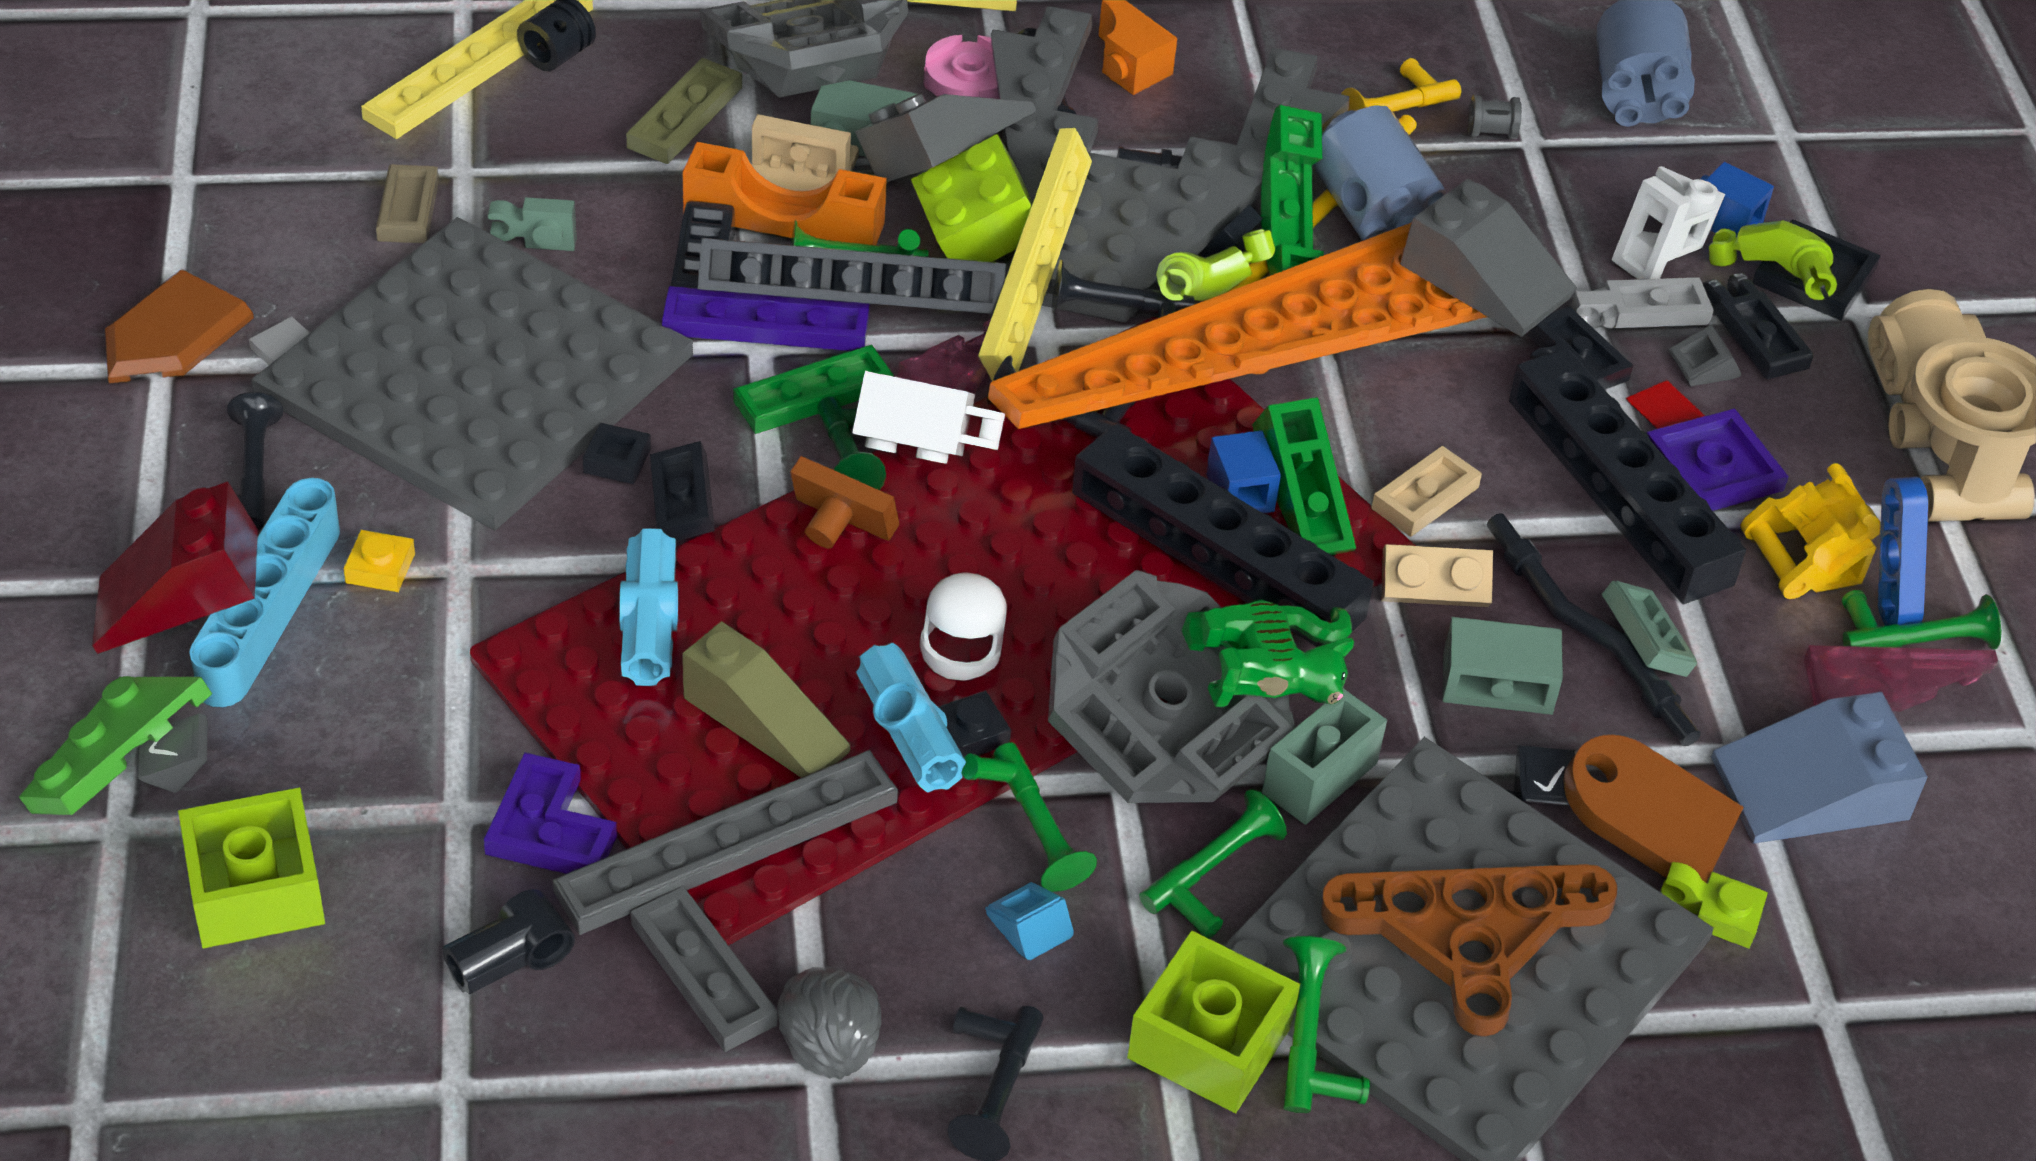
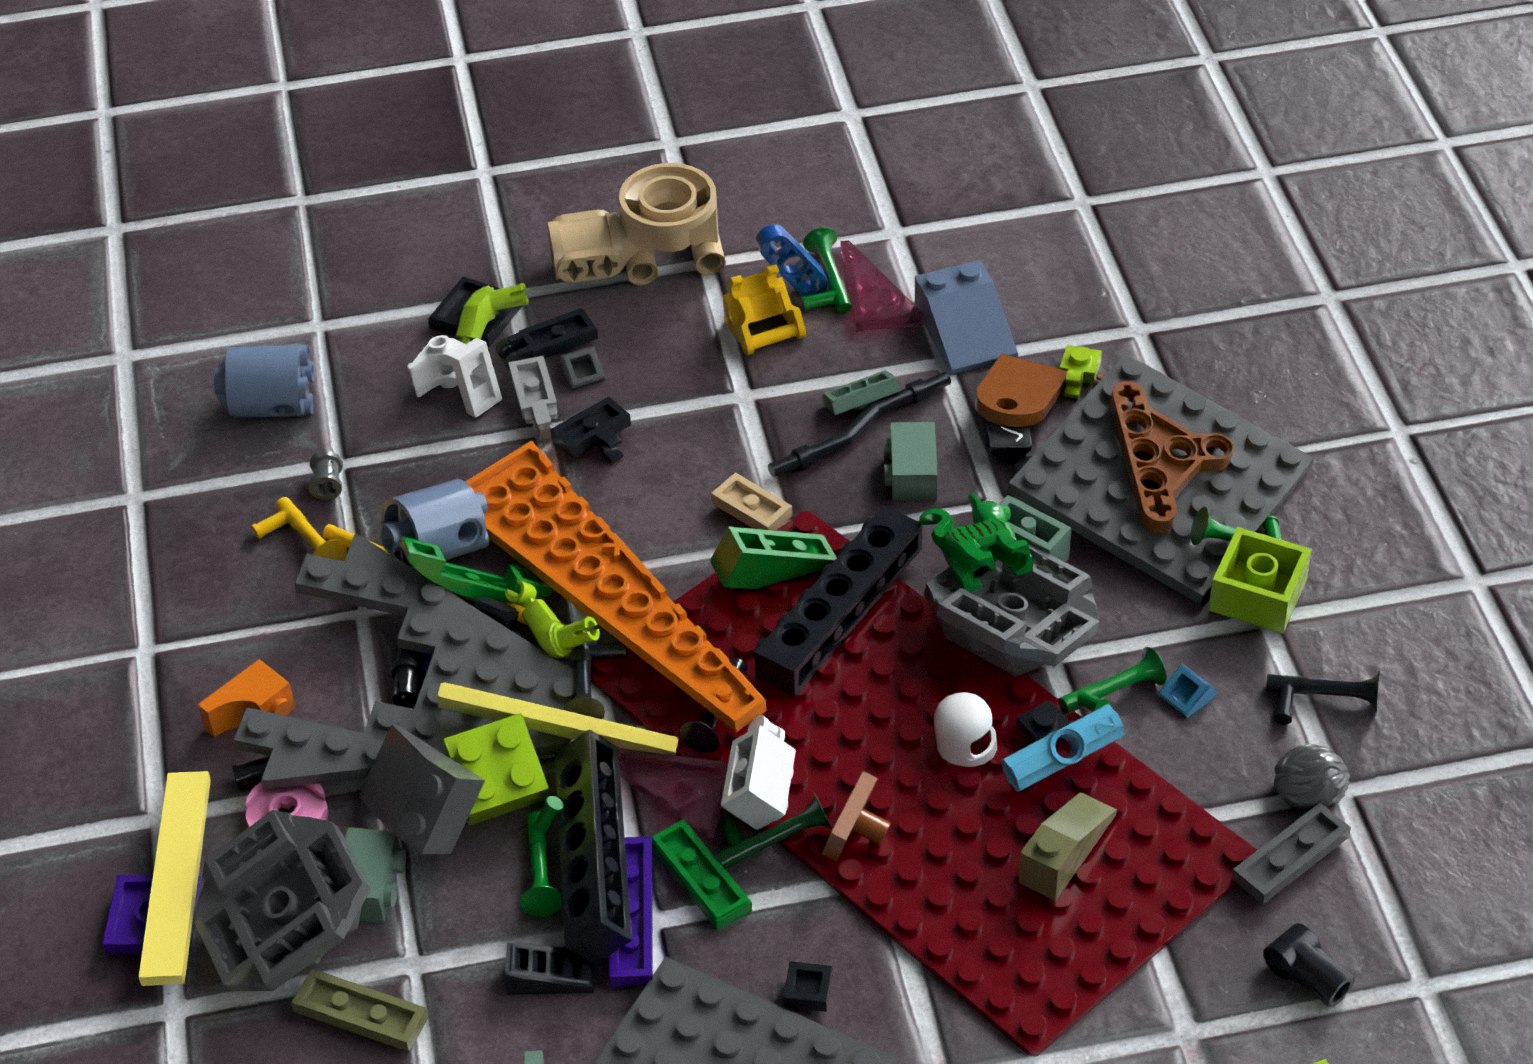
camera: 90 degrees left, 0 degrees up
dark purple plate [484,752,617,874] -> none
dark grey tile [553,750,898,935] -> none
medium azure piece [620,528,678,686] -> none
black plate [650,441,715,541] -> none
orange arch [683,142,886,245] -> none
tan bracket [752,114,859,191] -> none
green piece [1139,789,1287,939] -> none
blue brick [1206,430,1281,513] -> none
tan plate [1381,544,1493,607] -> none
dark grey slope [1400,179,1577,337] -> none
black brick [1509,348,1747,605] -> none
red sticker [1625,380,1705,429] -> none
dark purple plate [1647,408,1789,511] -> none
blue brick [1700,162,1774,237] -> none

